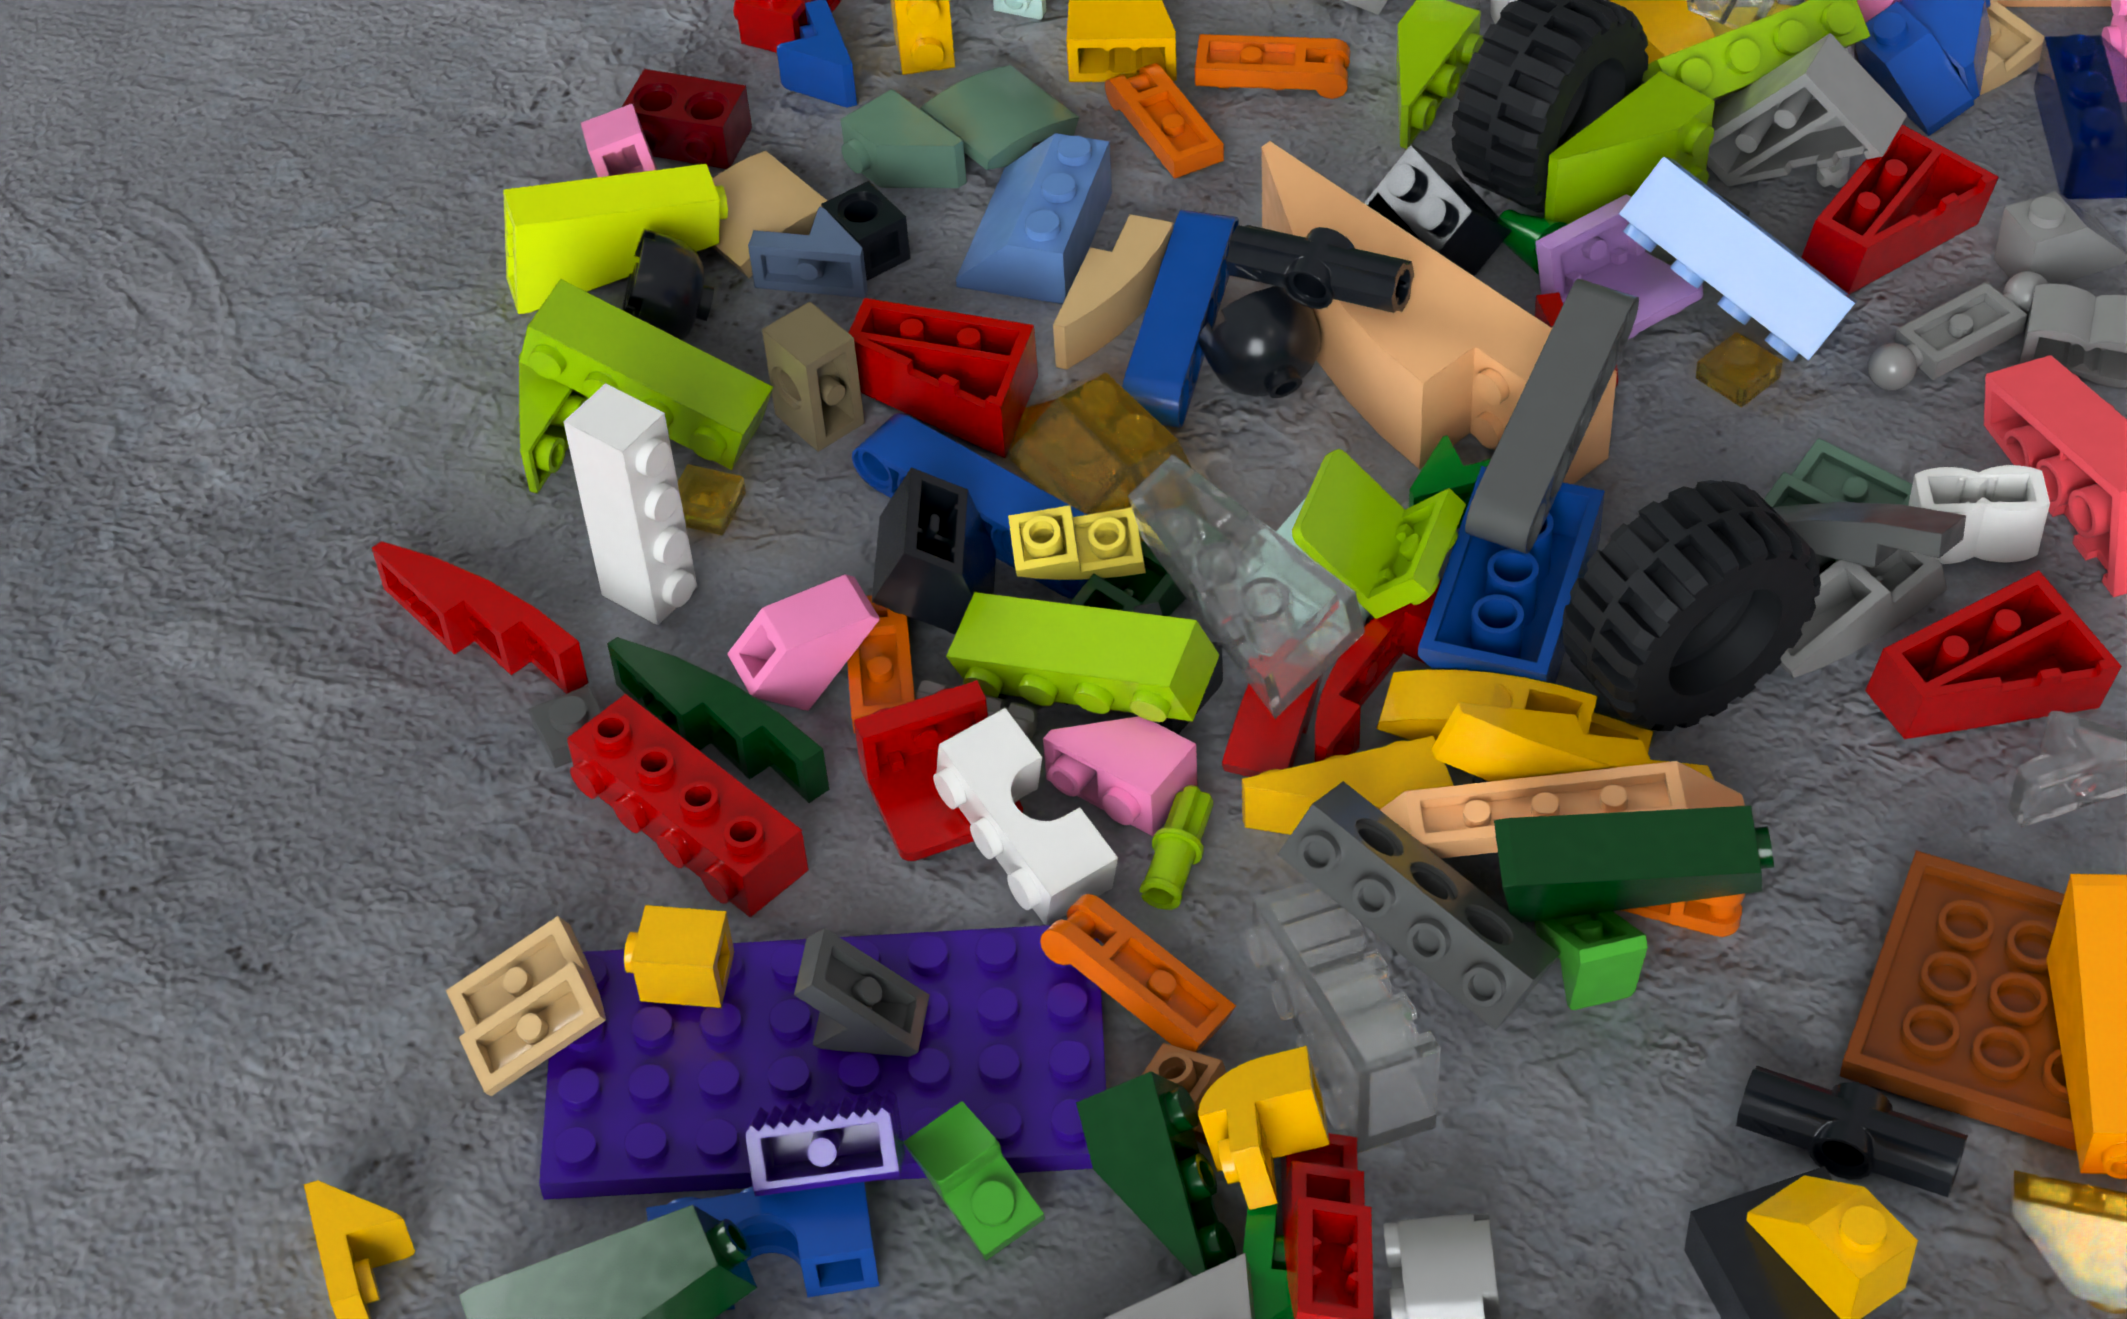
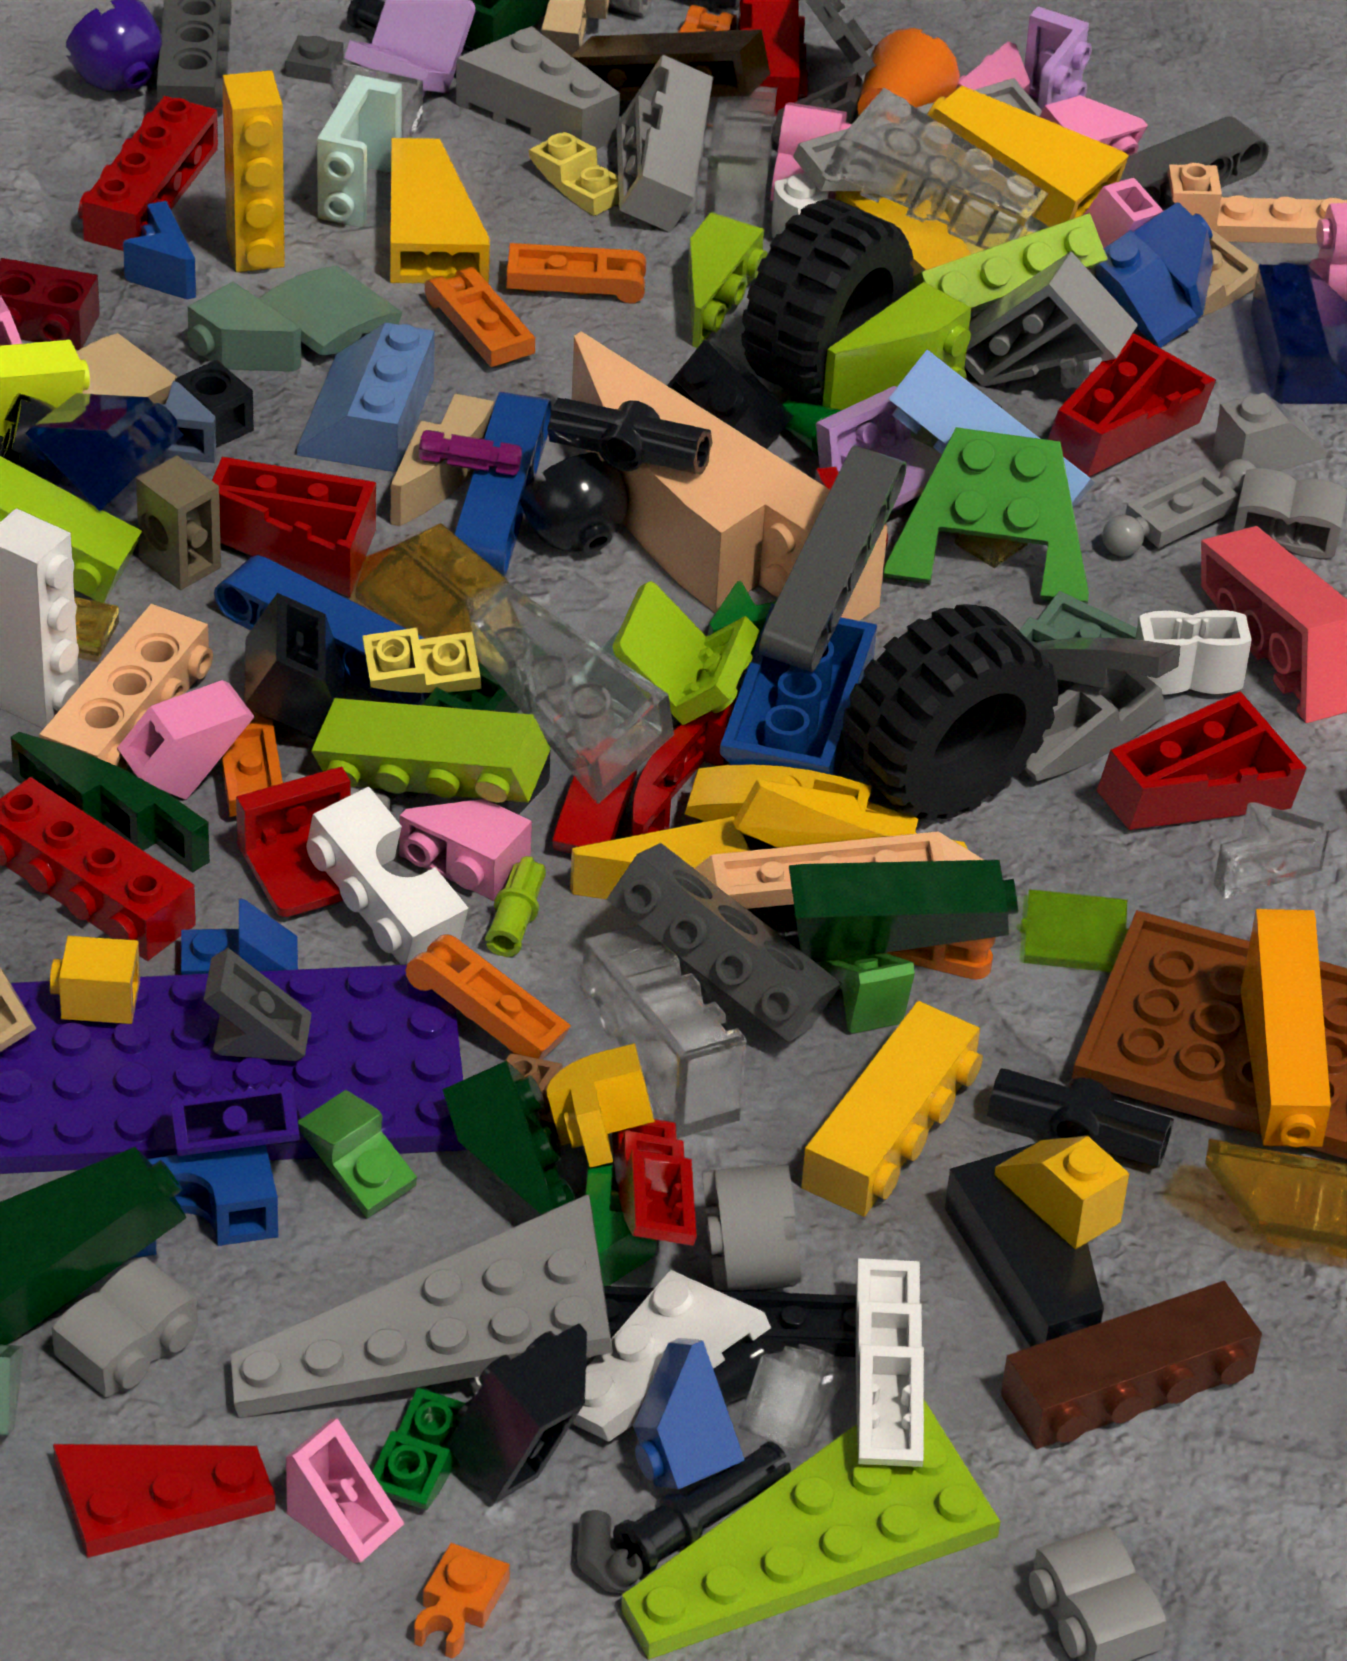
camera: 10 degrees left, 5 degrees down
none -> clear blue slope [25,393,184,511]
none -> light nougat brick [39,604,213,770]
none -> blue slope [181,898,298,975]
none -> magenta axle [418,430,522,476]
none -> yellow brick [801,1001,983,1217]
none -> bright green wing [884,427,1089,604]
none -> clear neon green piece [1020,889,1128,972]

